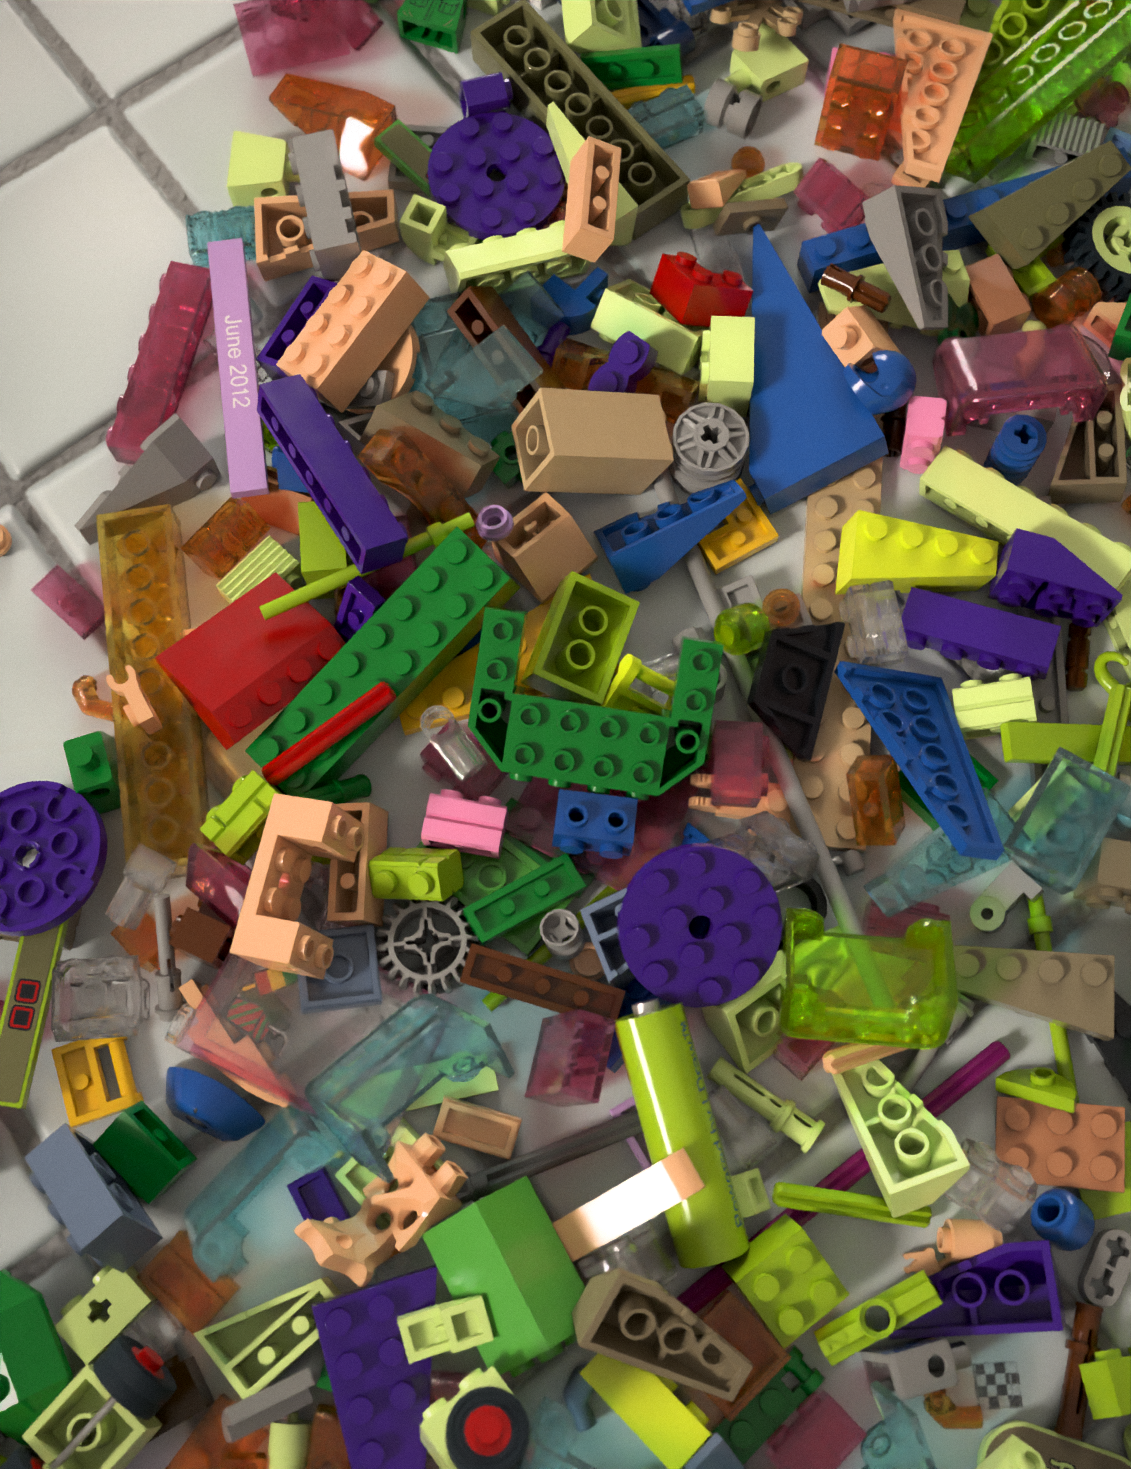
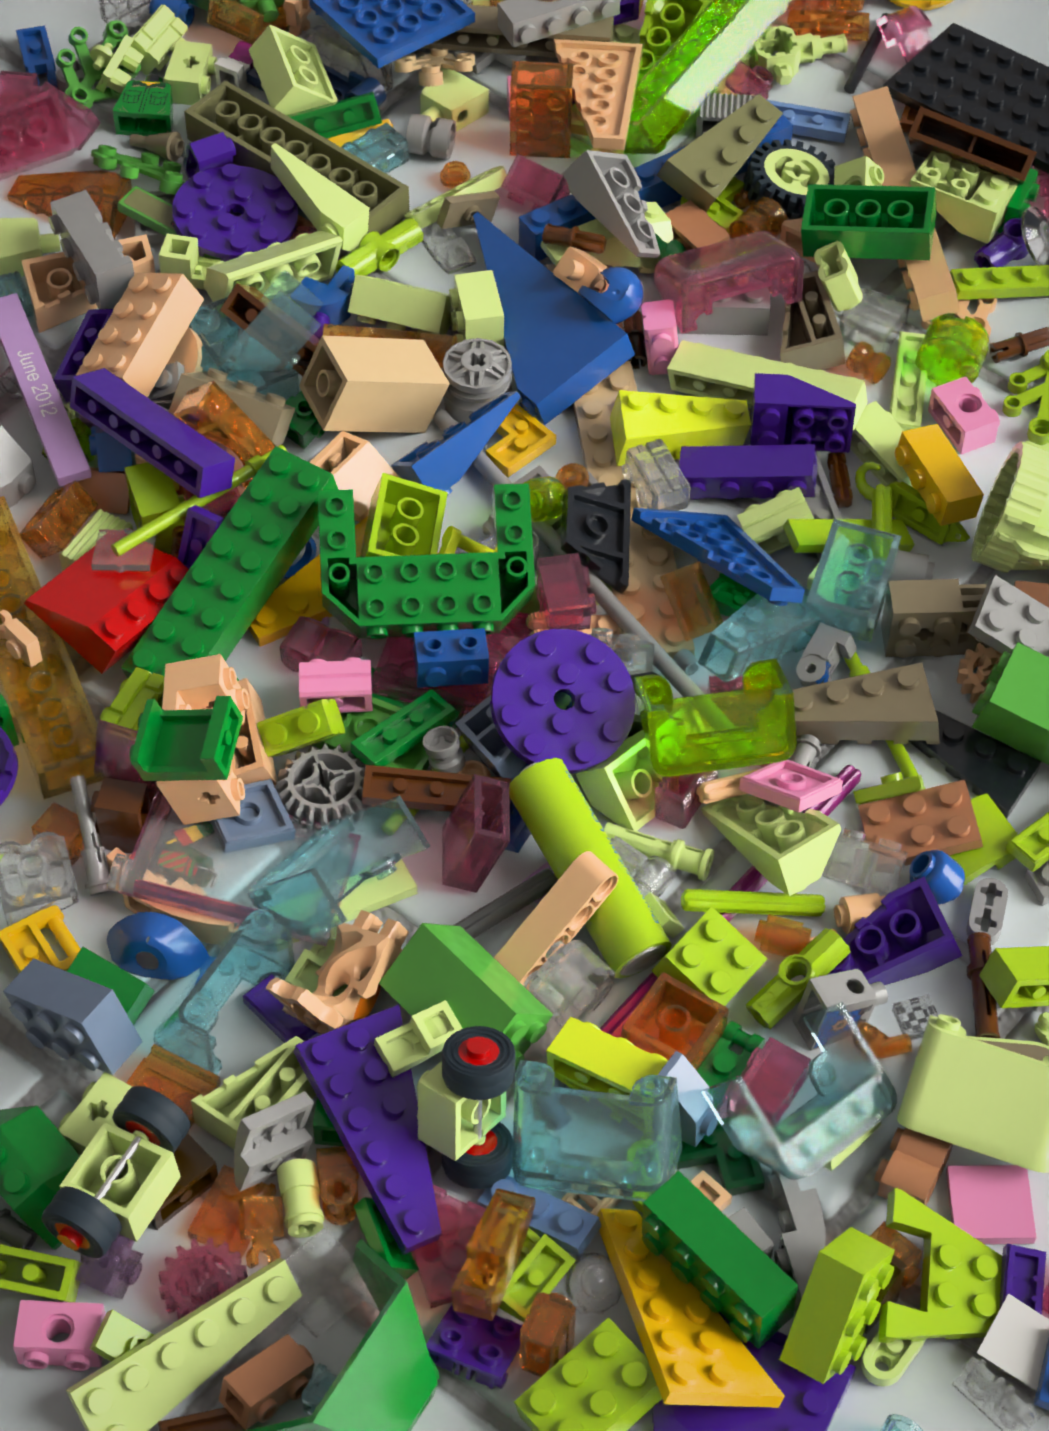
camera: 15 degrees left, 20 degrees down
clear piece [105,844,177,930] -> none
red axle [261,682,397,785] -> none
clear piece [420,705,488,783] -> none
light nougat tile [432,1095,522,1160] -> none
lavender plate [476,505,514,541] -> none
light nougat brick [562,136,621,263] -> none
dark tan wedge [571,1268,753,1402] -> none
dark purple brick [588,331,658,393] -> none
red brick [650,252,753,327] -> none
light nougat slope [687,169,747,209] -> none
blue piece [983,414,1047,485] -> none
none -> bright green plant [91,145,185,195]
none -> clear piece [91,528,156,573]
none -> dark tan cone [129,131,185,162]
none -> green panel [129,696,243,781]
none -> lime piece [335,217,424,276]
none -> bright pink tile [739,758,843,813]
none -> clear orange brick [754,914,812,957]

